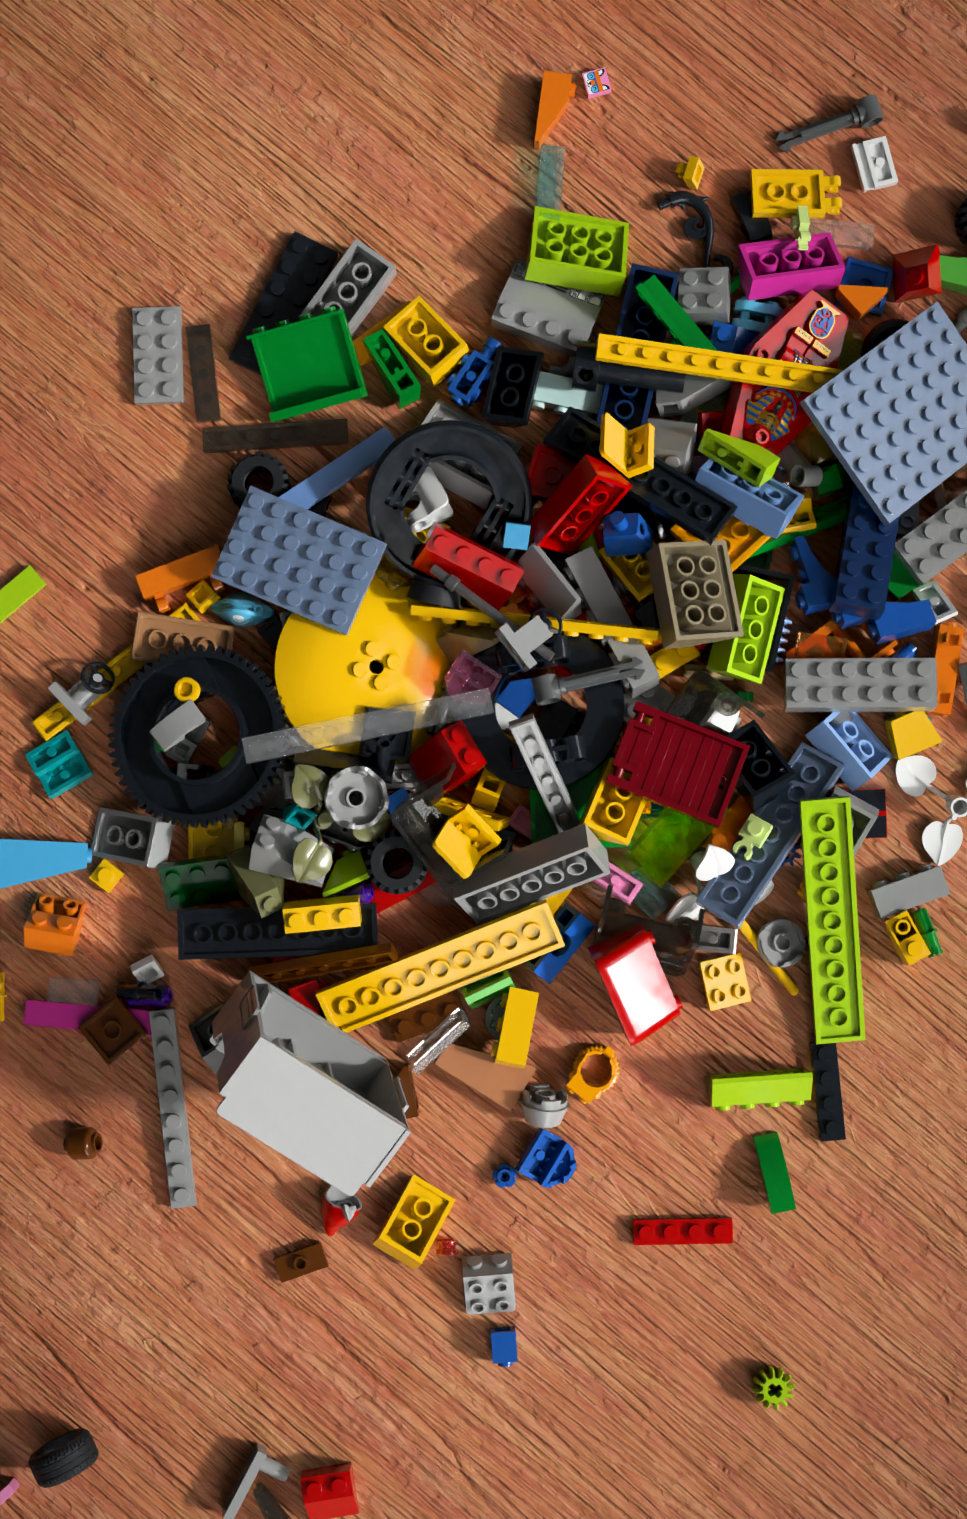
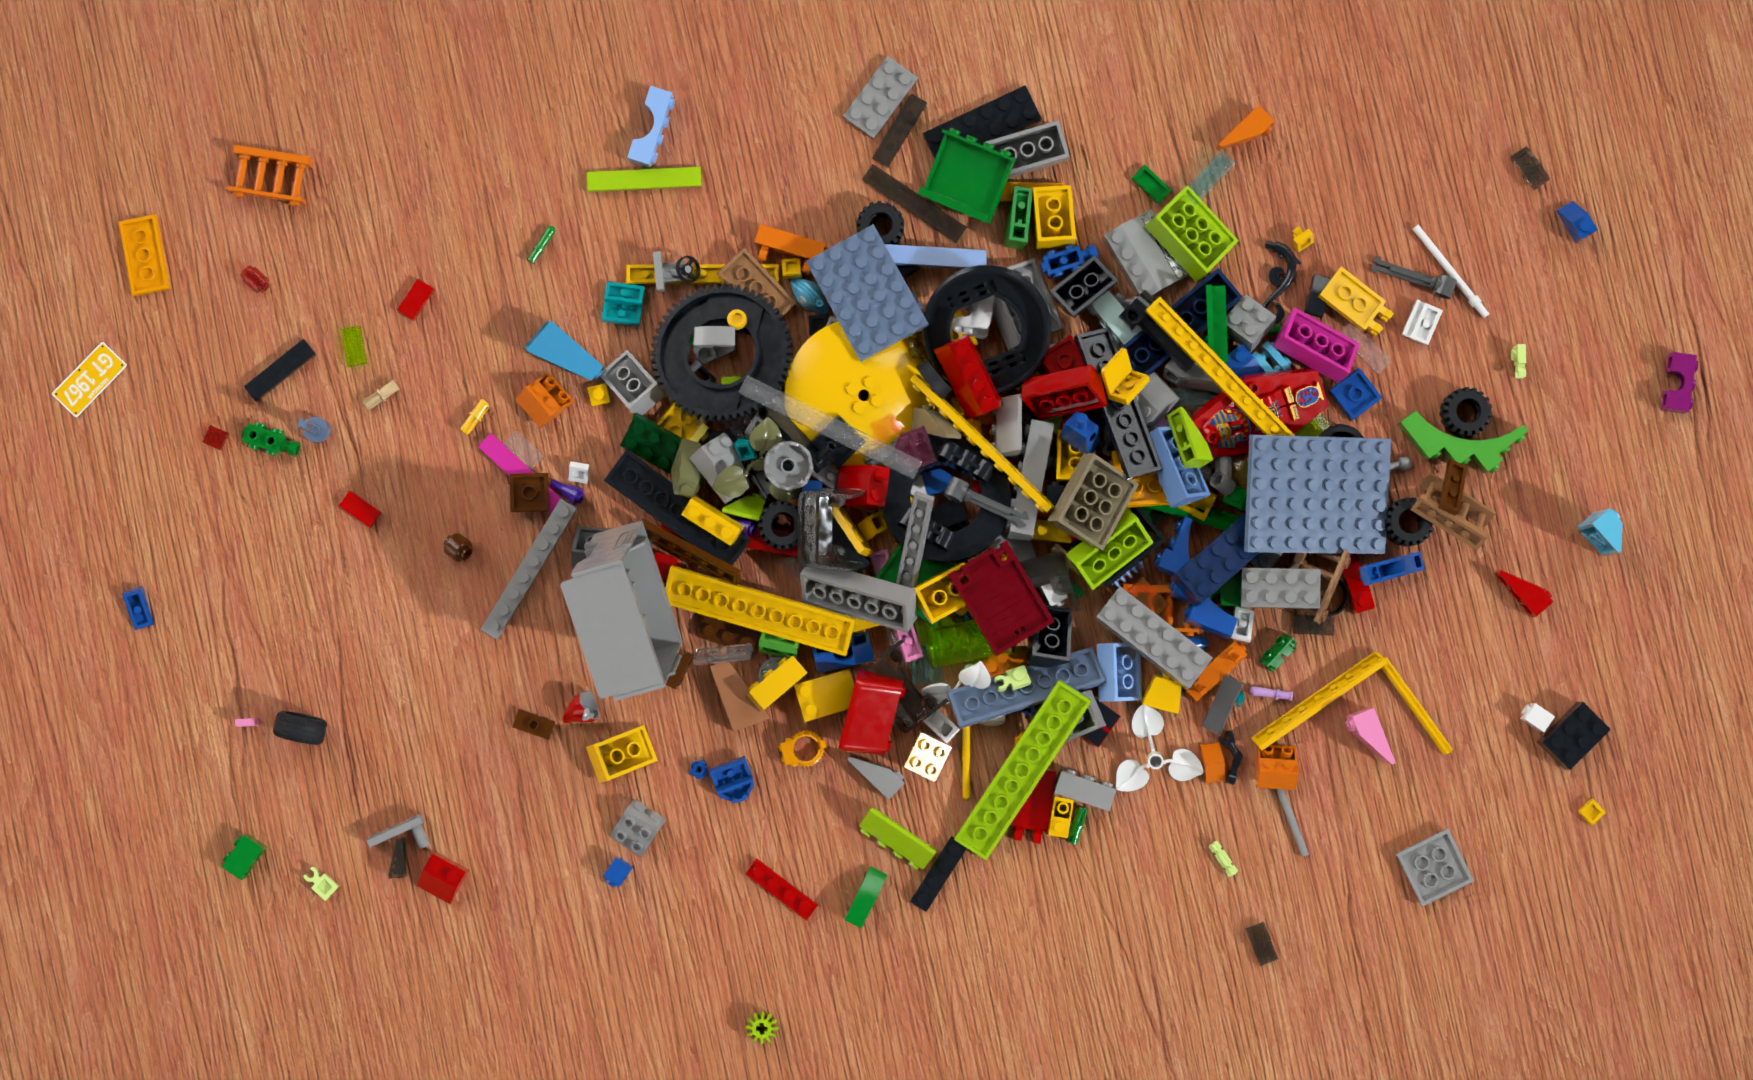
camera: 40 degrees right, 0 degrees up
black pin [116,981,164,1001] -> none
flat silver bar [430,564,555,661] -> none
yellow bracket [432,804,502,879] -> none
clear red bush [436,1239,458,1255] -> none
light grey piece [494,608,563,673] -> none
dark azure tile [502,522,531,550] -> none
light grey cone [520,1084,569,1128] -> none
tile [582,67,611,99] -> none
red plate [697,411,724,454] -> none
light grey tile [757,918,805,968] -> none
yellowish green plate [790,205,811,250] -> none
orange slope [835,285,888,321] -> none
red slope [893,244,942,303] -> none
none -> yellow slope [794,669,854,722]
none -> light grey slope [847,756,905,800]
none -> red tile [1011,770,1056,844]
none -> green tile [1131,164,1172,205]
none -> white bar [1412,225,1490,318]

